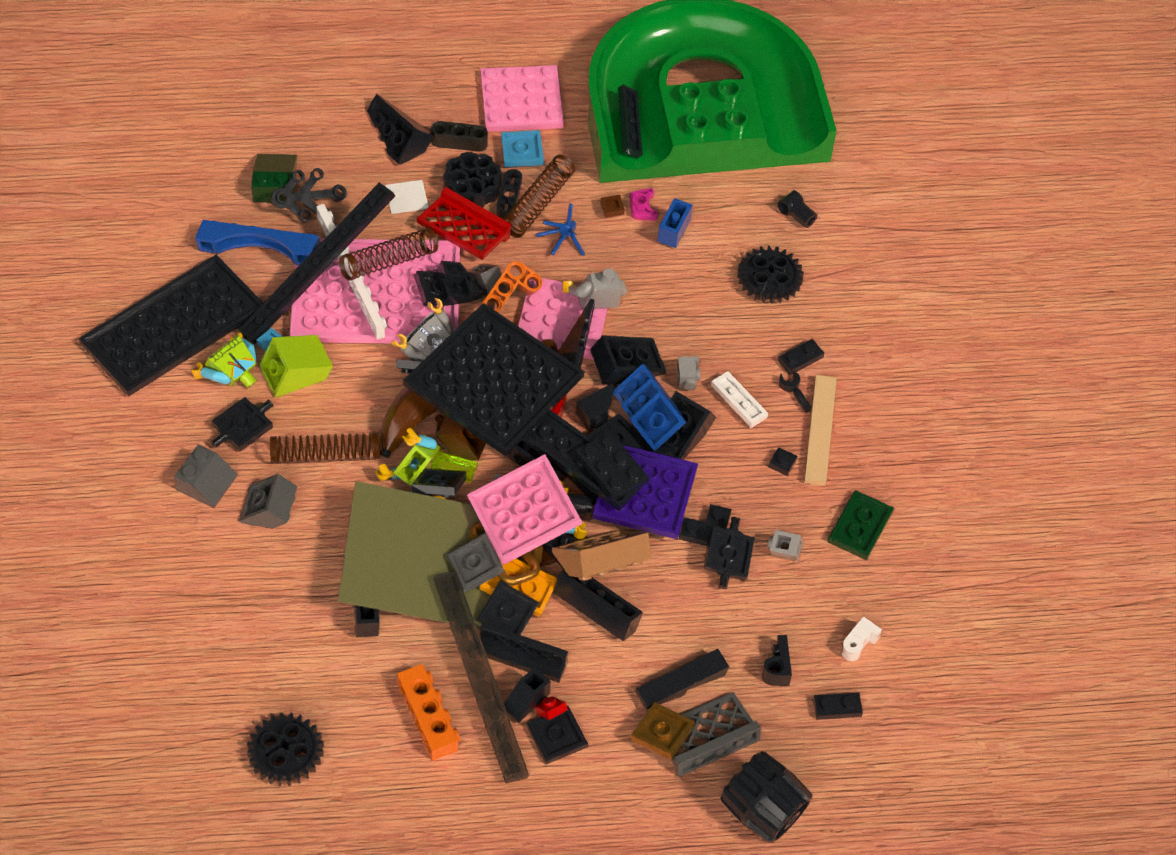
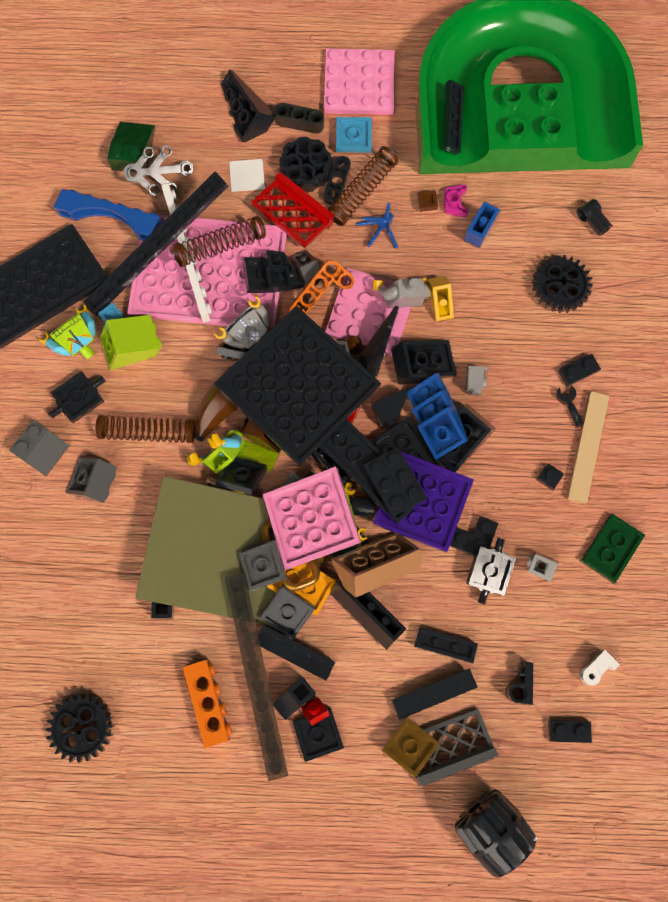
camera: 10 degrees right, 20 degrees up
white plate [711,371,768,428] -> none
none -> black plate [414,627,478,664]
none -> yellow slope [427,276,454,321]

